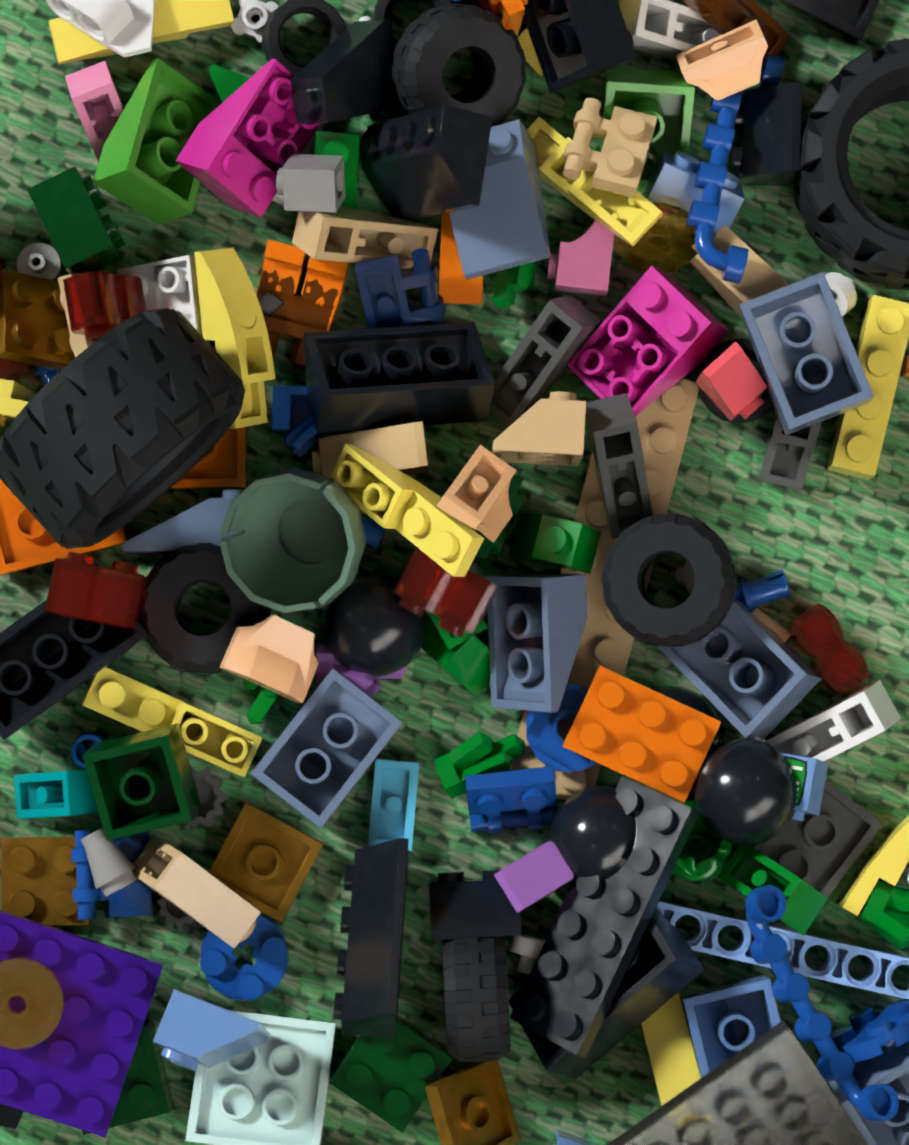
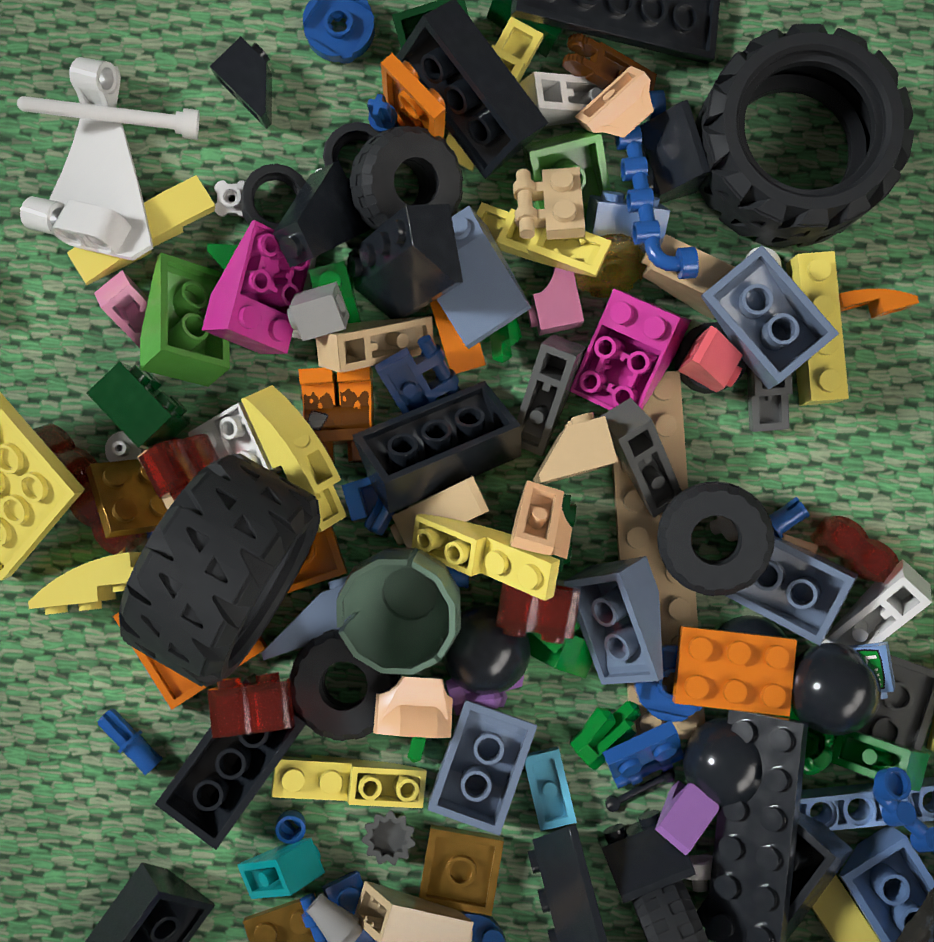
camera: 20 degrees left, 0 degrees up
dark green brick [83,723,202,841] -> none
green slope [509,513,601,574] -> none
none -> black hinge [605,769,676,812]

